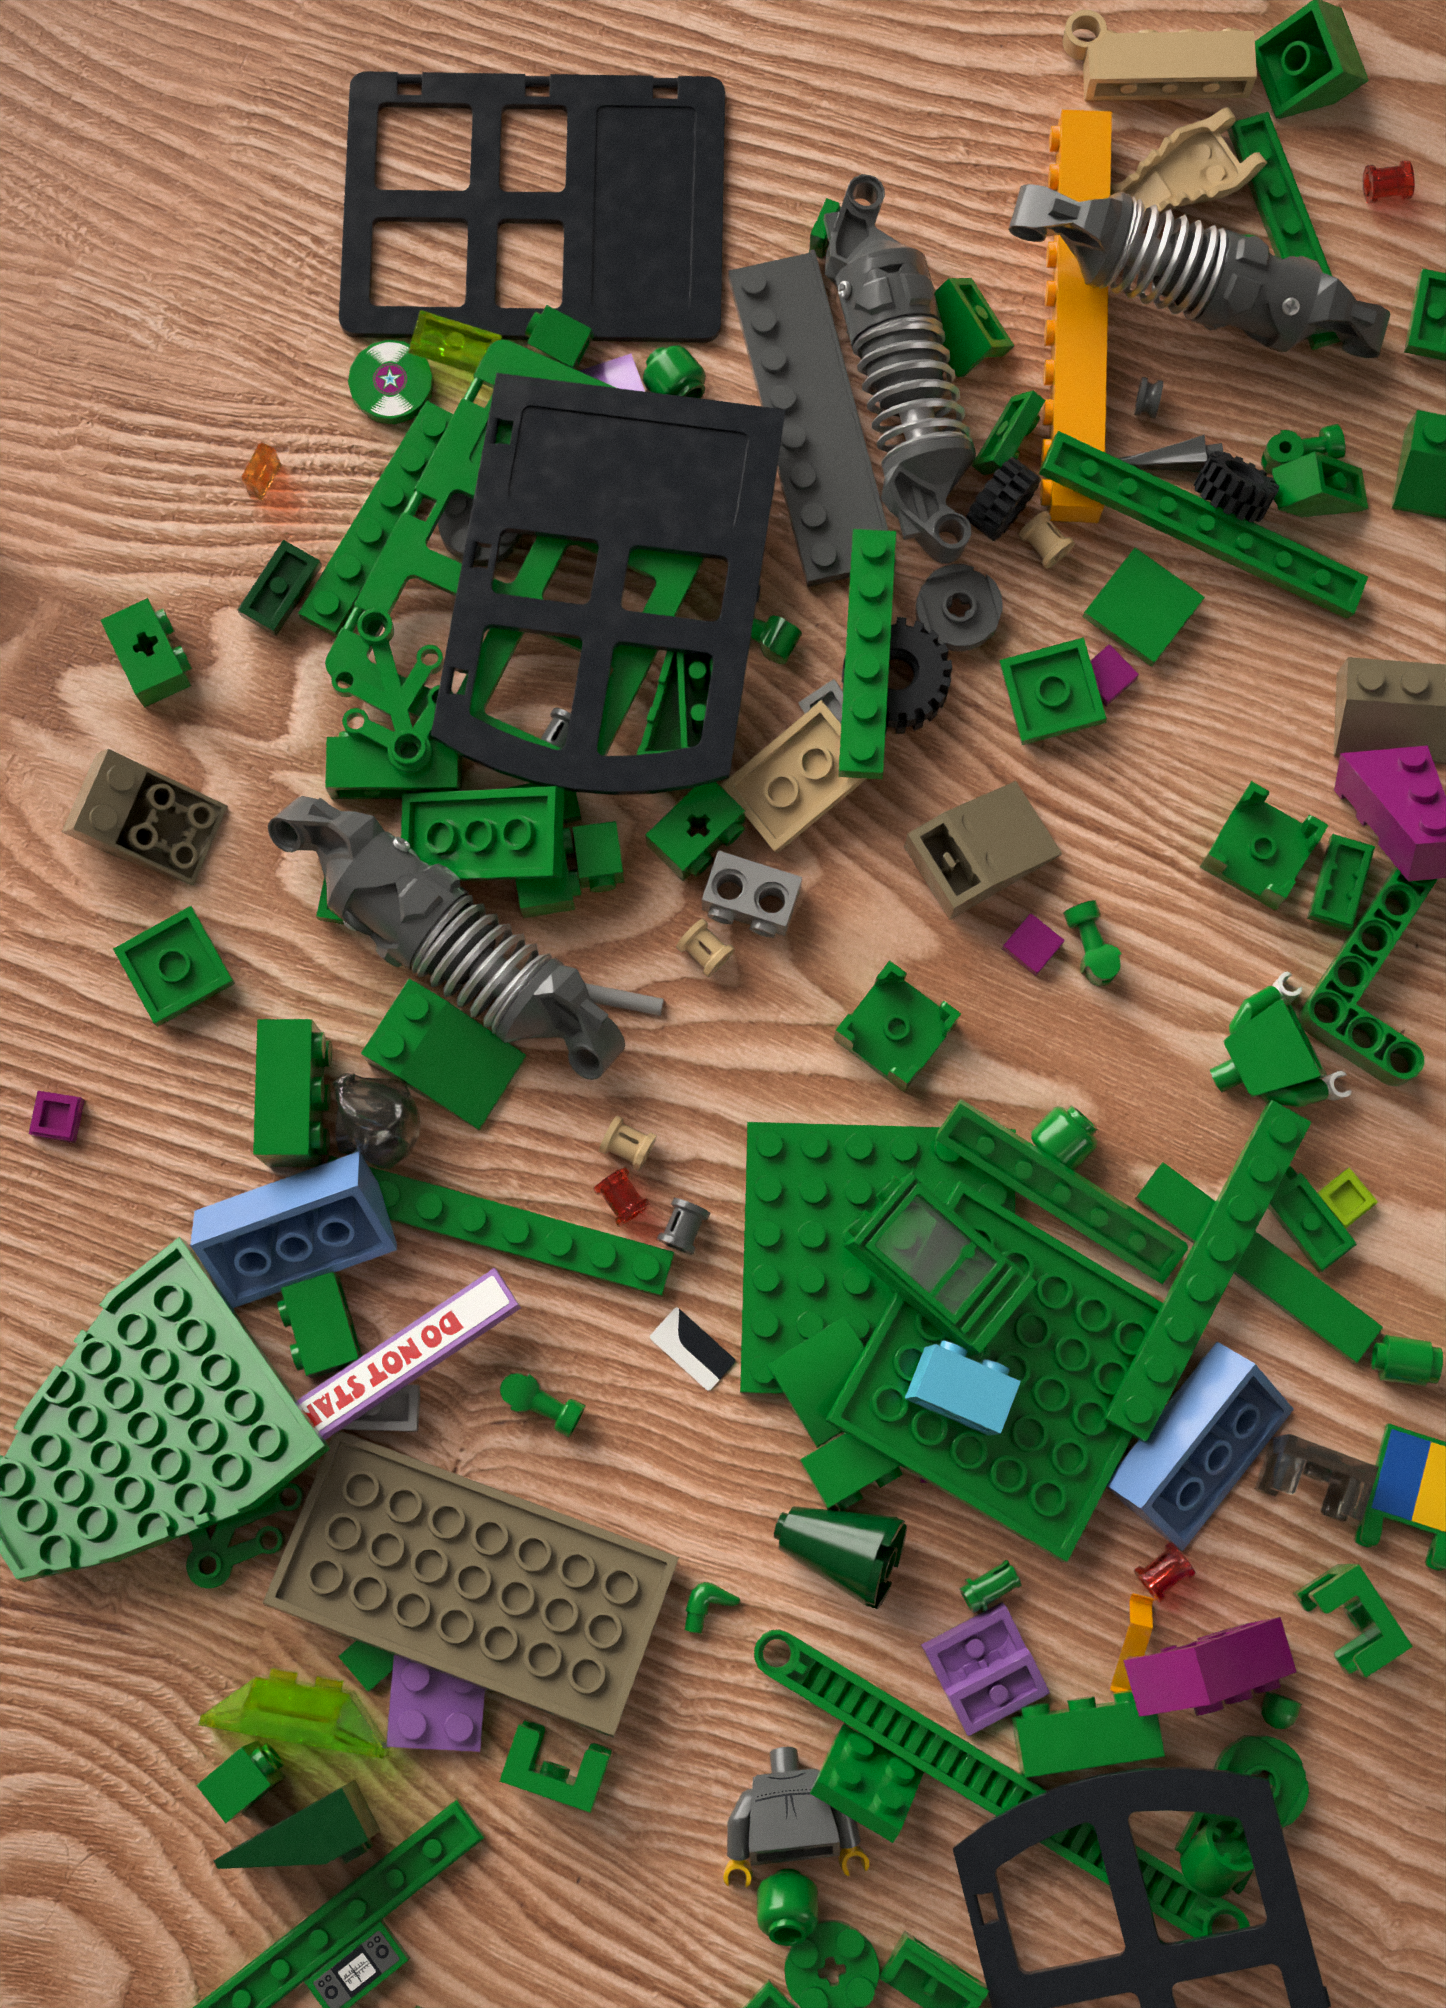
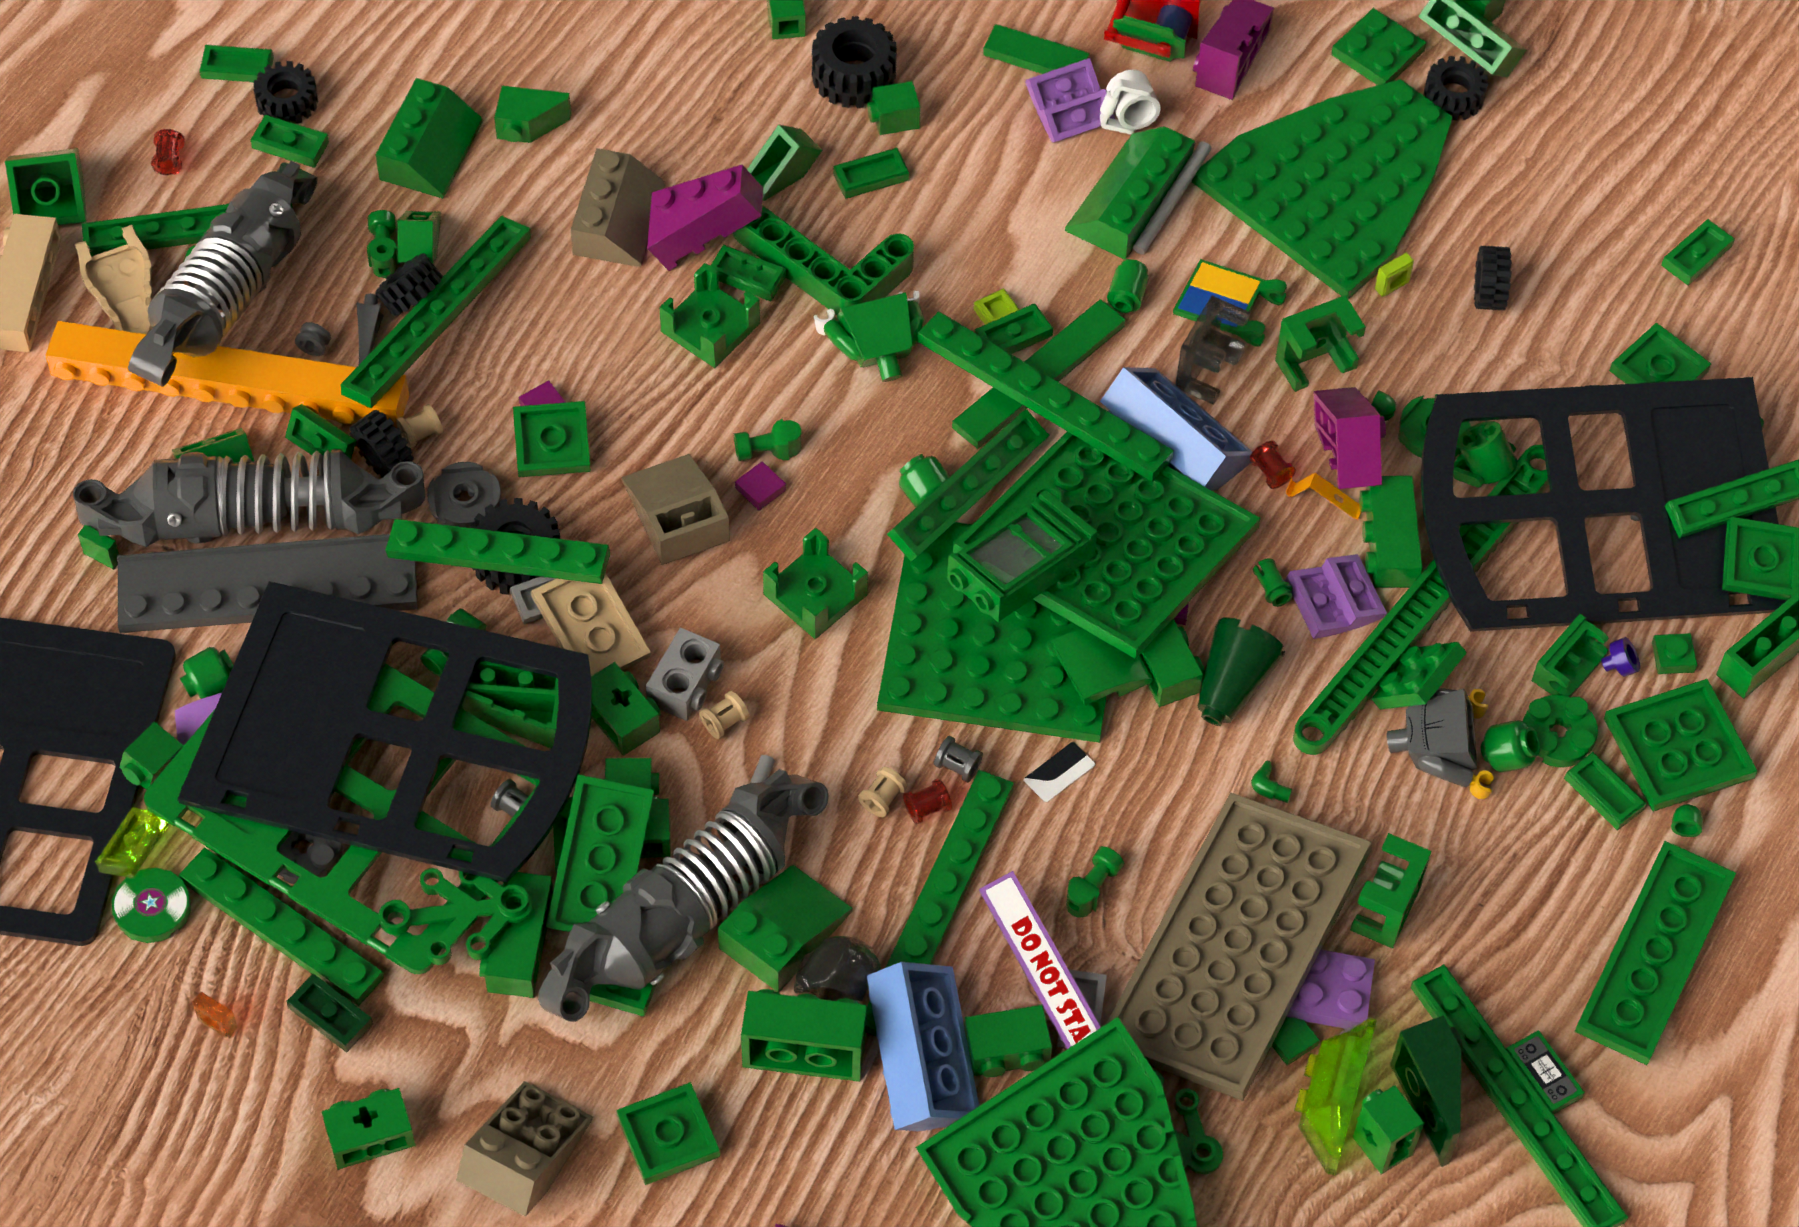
camera: 85 degrees left, 20 degrees down
medium azure brick [905,1341,1021,1436] -> none
green tile [1082,547,1205,667] -> none

